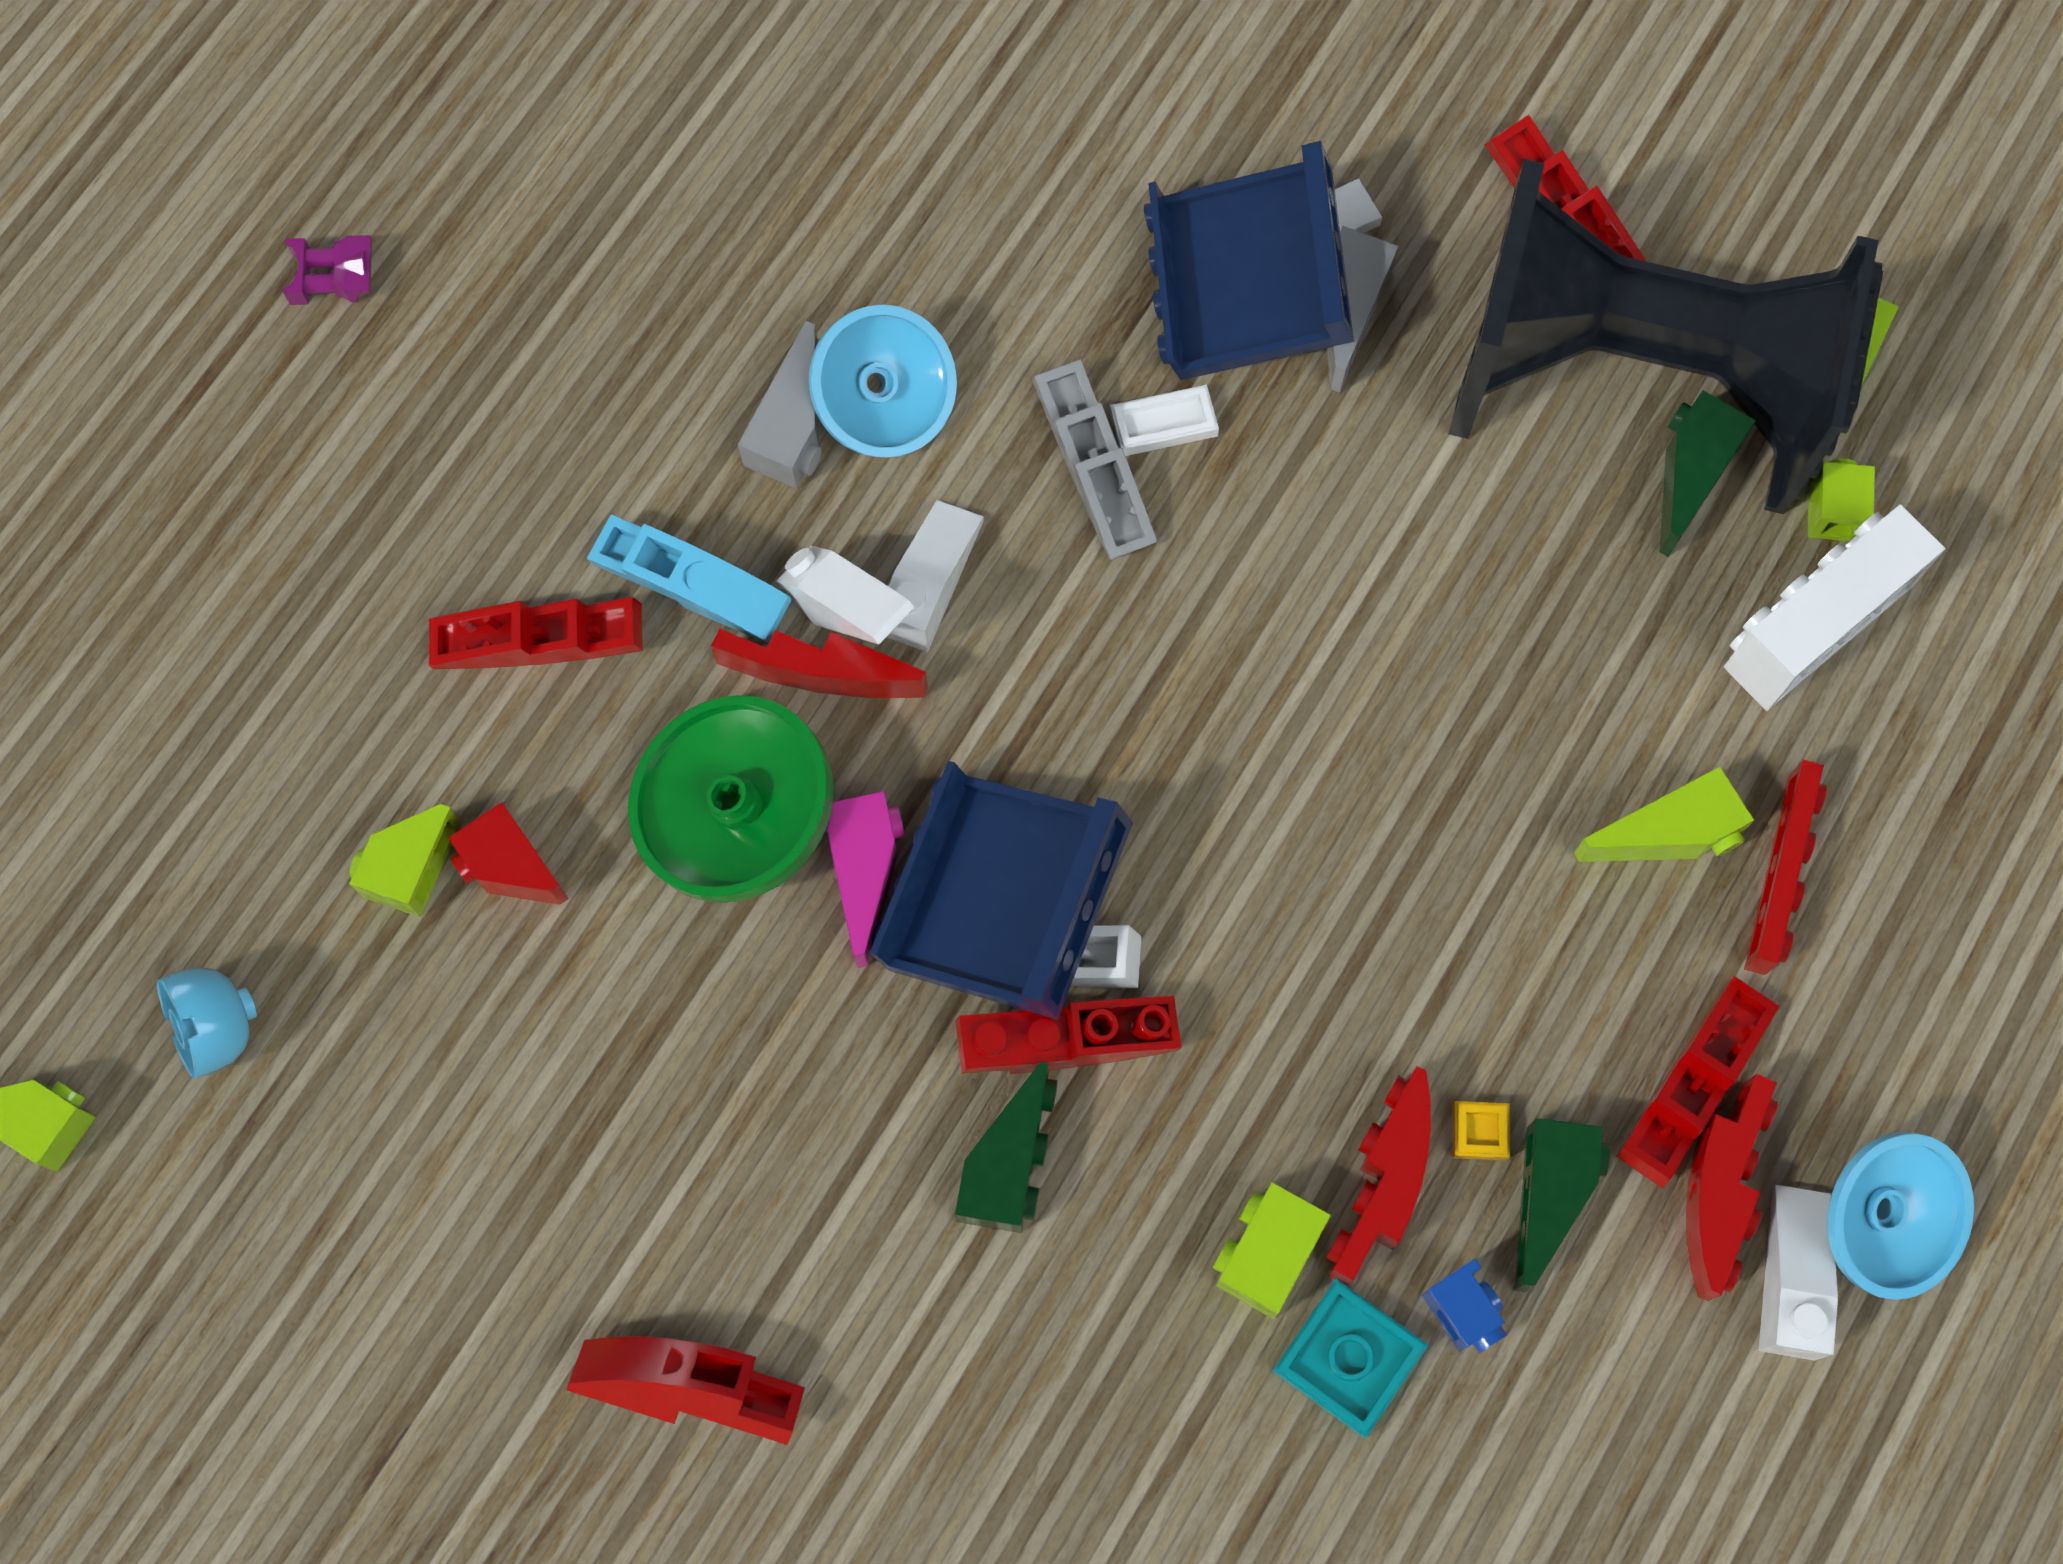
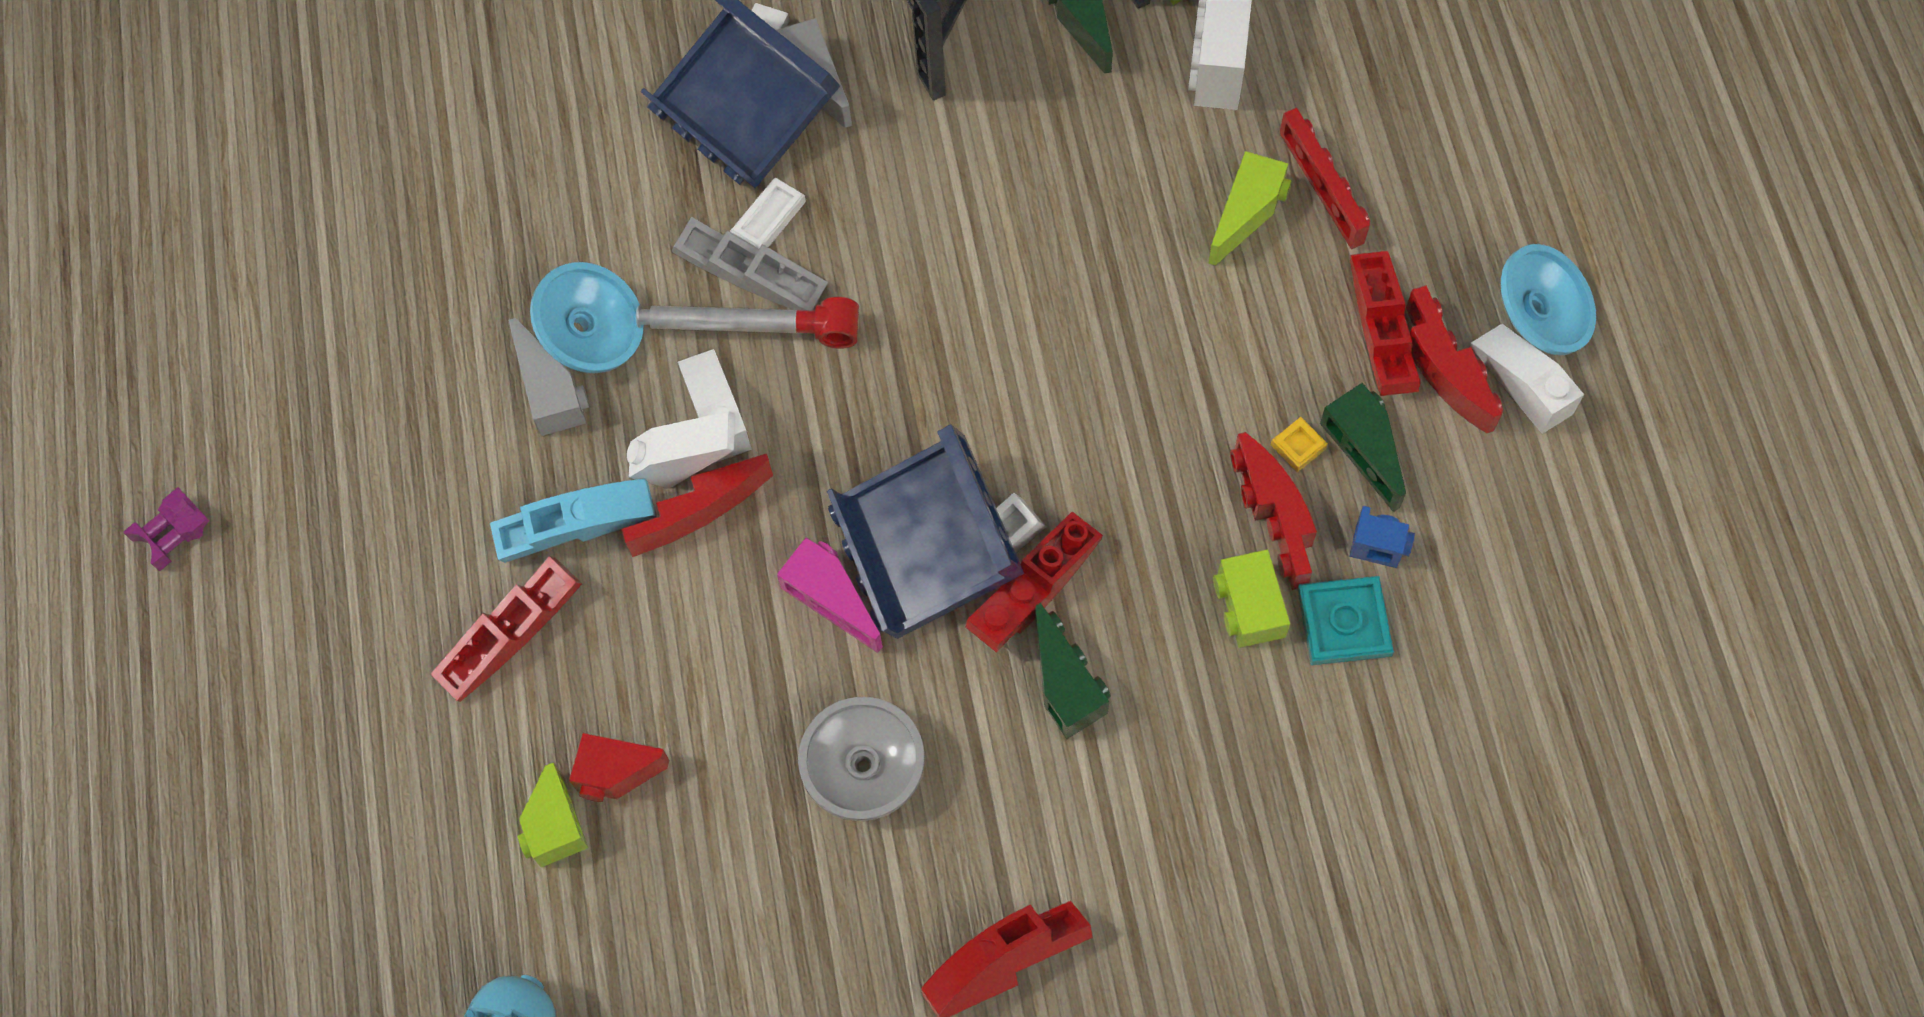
camera: 40 degrees left, 5 degrees down
green dish [628,695,834,903] -> none
none -> piece [636,297,859,349]
none -> light grey dish [798,697,925,821]

